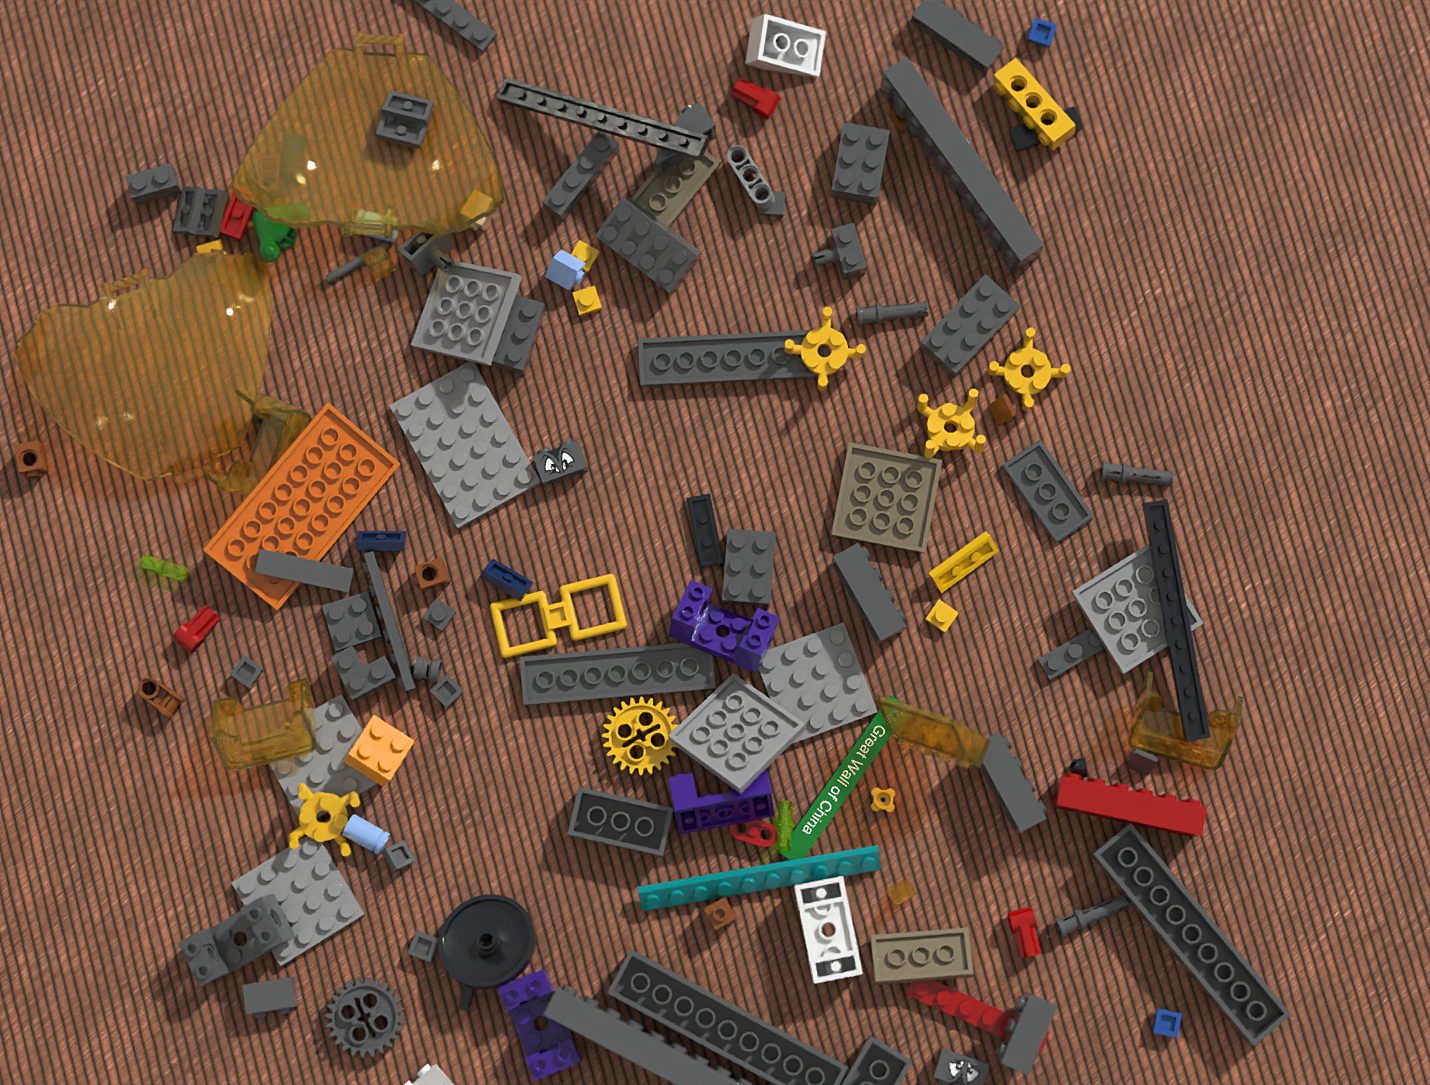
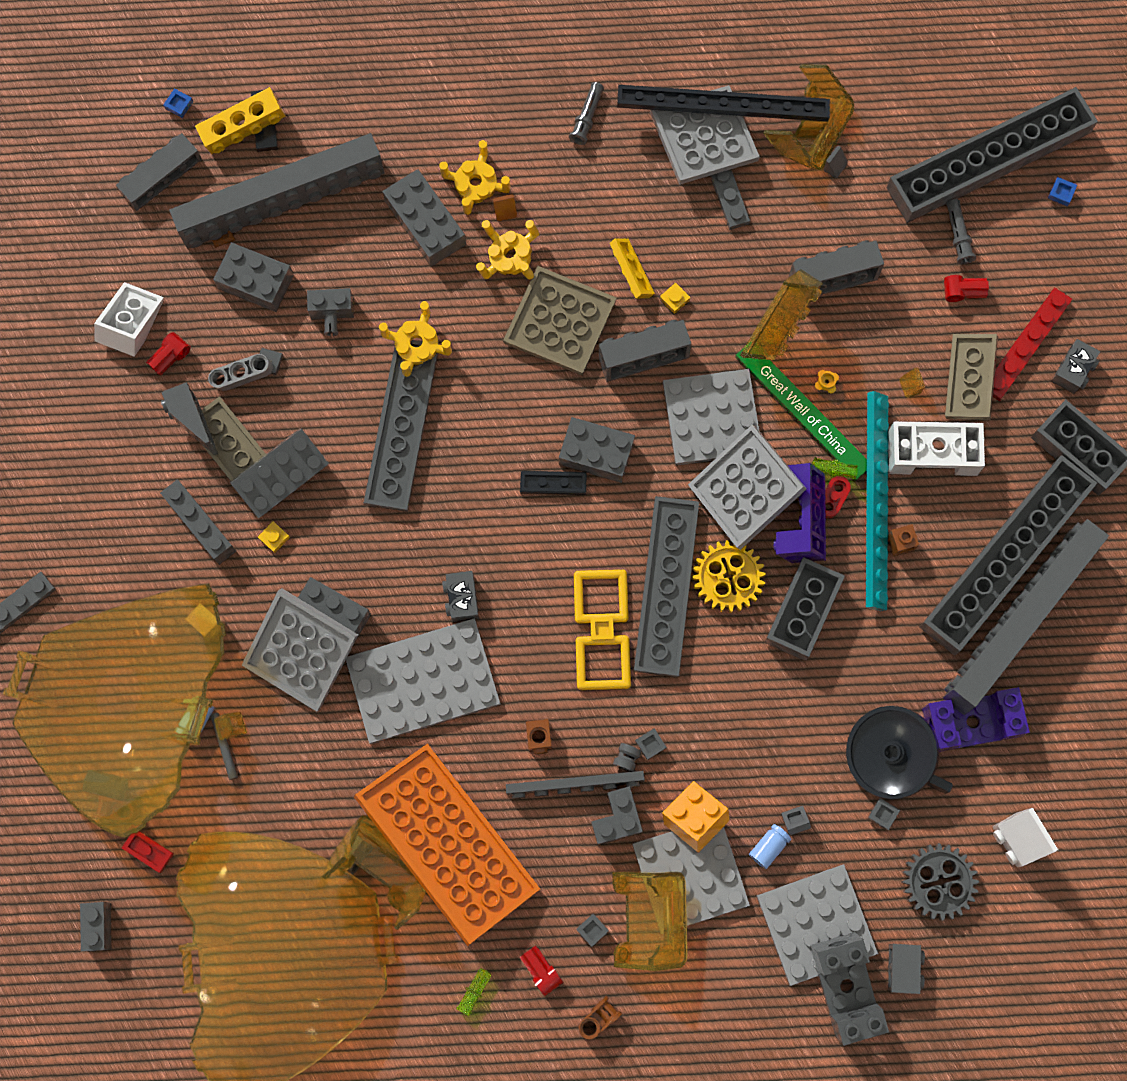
camera: 75 degrees left, 5 degrees down
dark grey slope [173,187,228,238] -> none
yellow plate [196,239,224,258] -> none
green head [252,204,310,263] -> none
dark grey tile [254,549,354,593] -> none
yellow plate [288,783,360,856] -> none
dark grey plate [322,591,382,652] -> none
dark blue plate [356,531,407,553] -> none
dark grey slope [375,90,434,150] -> none
dark grey brick [397,218,456,277] -> none
dark grey plate [423,598,457,631] -> none
dark blue plate [480,559,534,601] -> none
plate [495,77,710,161] -> none
light blue brick [545,250,586,290] -> none
yellow plate [572,285,602,316] -> none
dark purple plate [668,580,780,673] -> none
dark grey pin [856,301,928,327] -> none
dark grey brick [994,992,1057,1075] -> none
dark grey tile [1001,439,1095,544] -> none
red brick [1051,773,1207,838] -> none
black hinge [1070,758,1088,777] -> none

